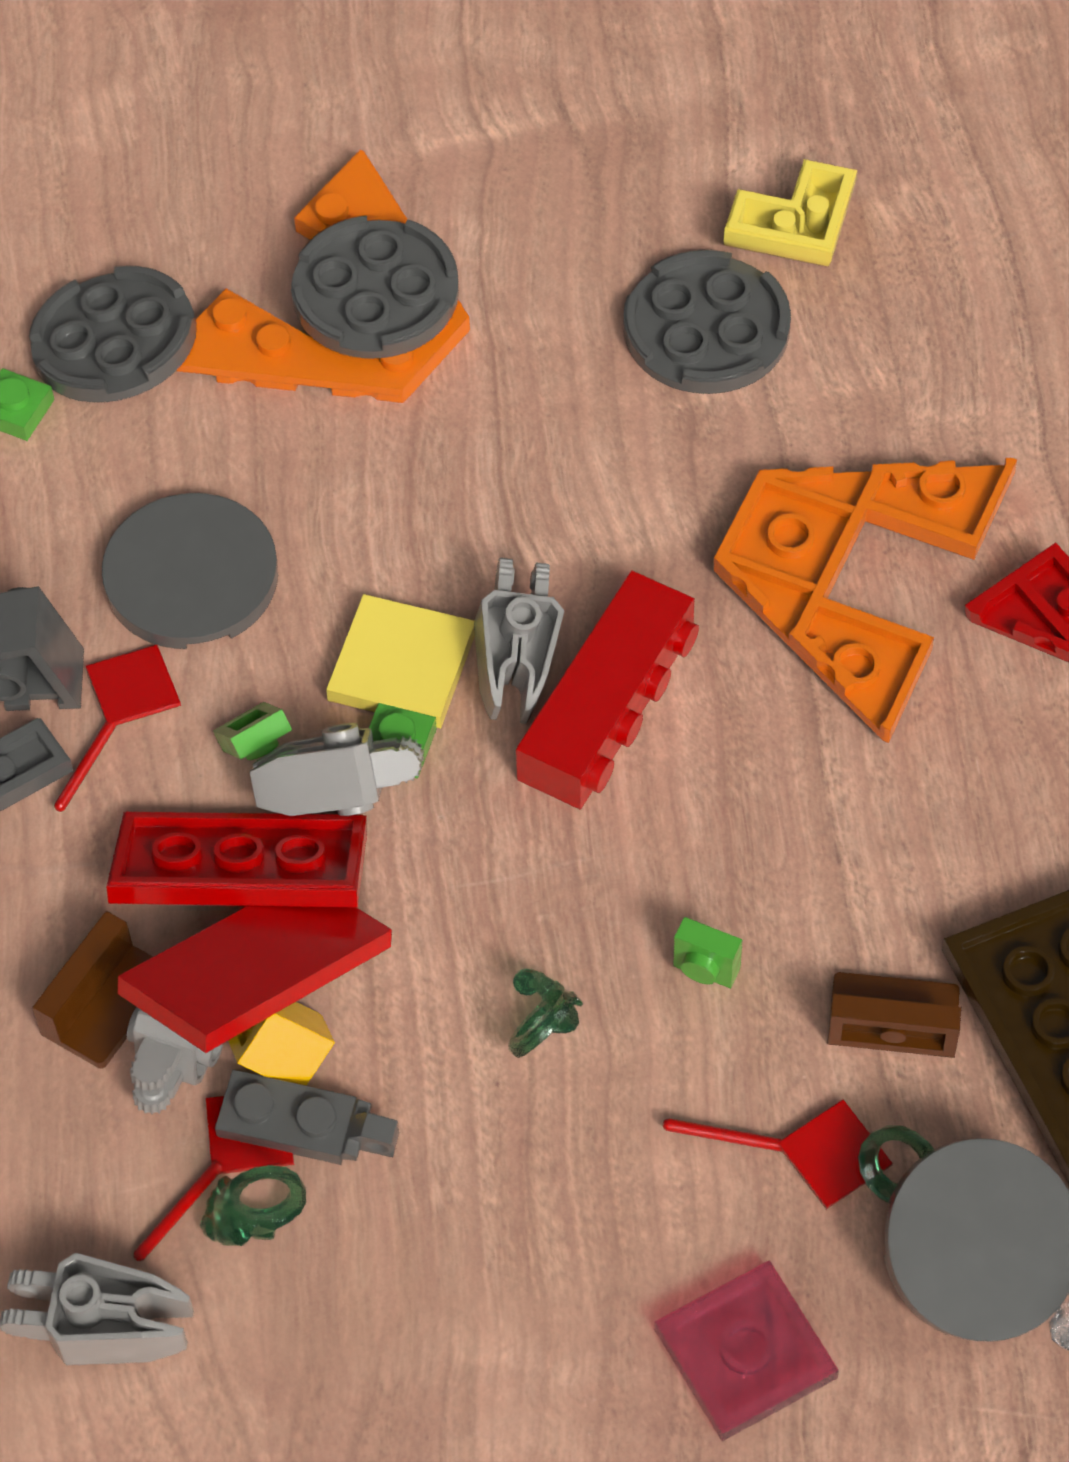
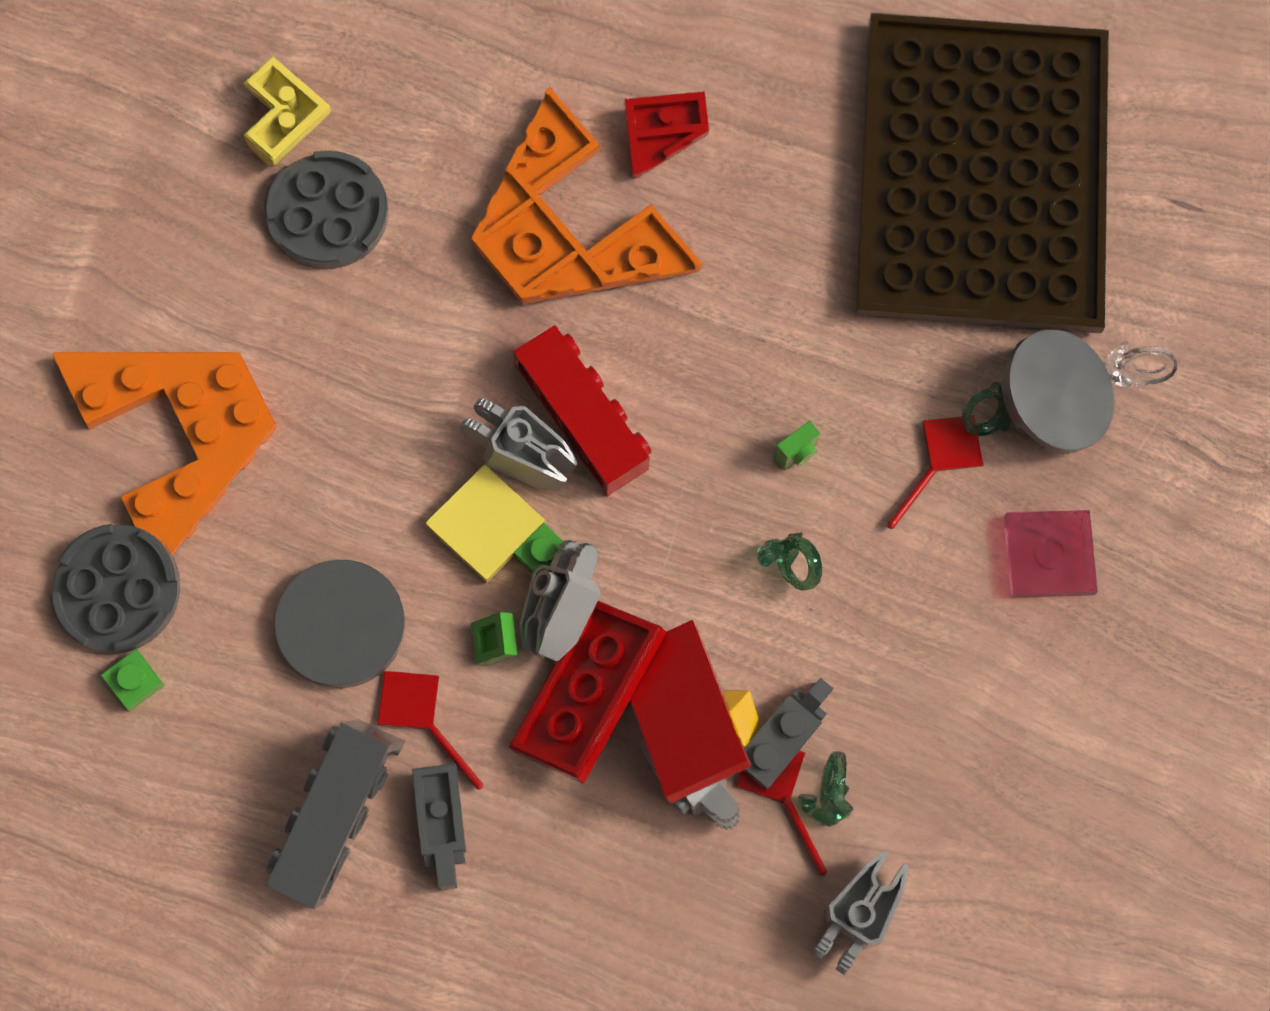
camera: 70 degrees left, 15 degrees up
reddish brown panel [32,911,153,1069] -> none
dark grey tile [291,215,459,359] -> none
reddish brown panel [827,972,962,1058] -> none

